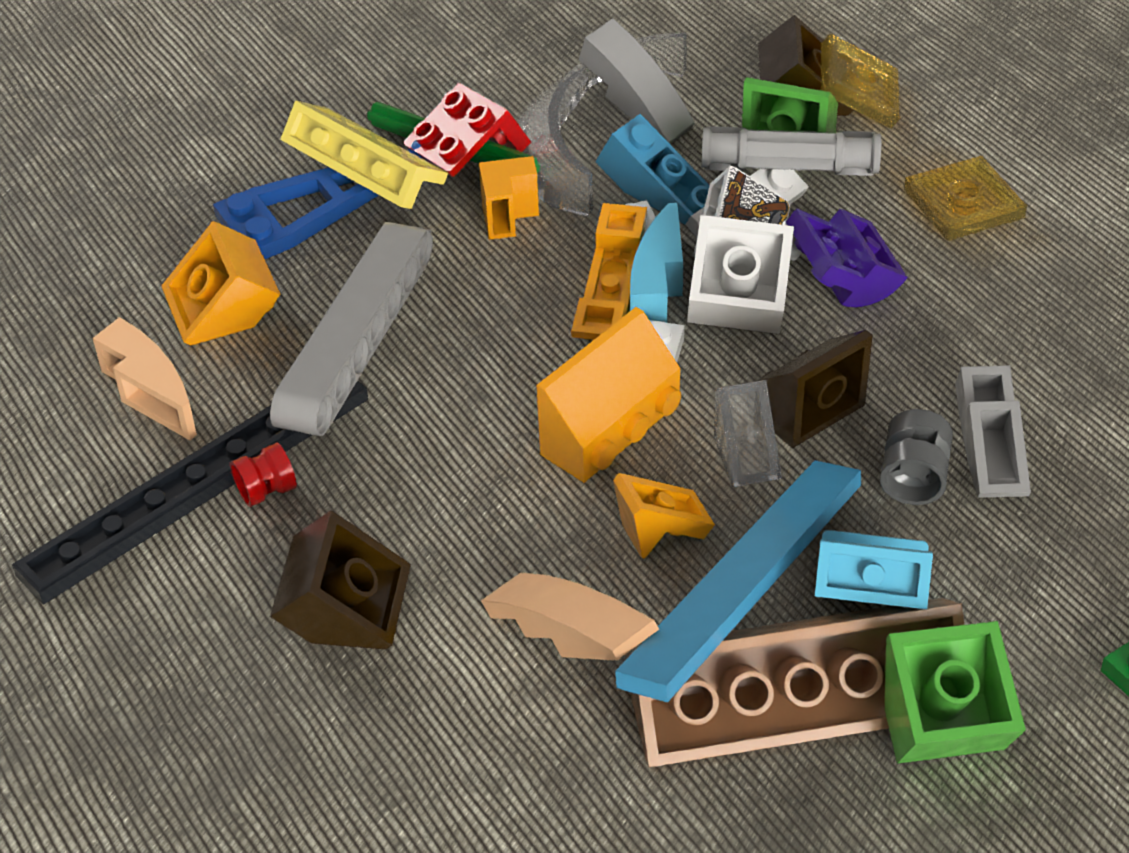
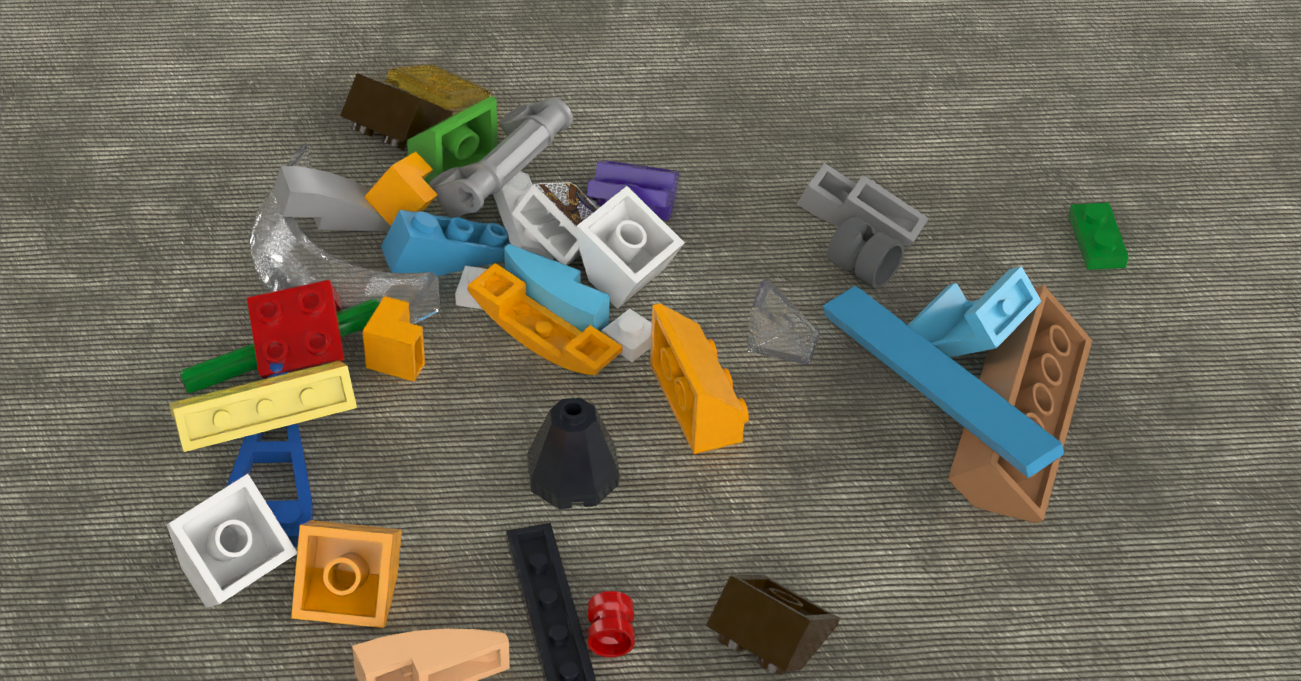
camera: 65 degrees left, 0 degrees up
light grey beam [270,222,433,436] -> none
light nougat slope [481,573,659,661] -> none
light orange slope [613,473,715,559] -> none
dark brown slope [754,330,873,449] -> none
bright green slope [884,621,1026,764] -> none
clear yellow plate [904,155,1027,241] -> none
none -> white slope [167,474,297,608]
none -> light orange piece [364,152,438,226]
none -> black cone [527,398,619,509]

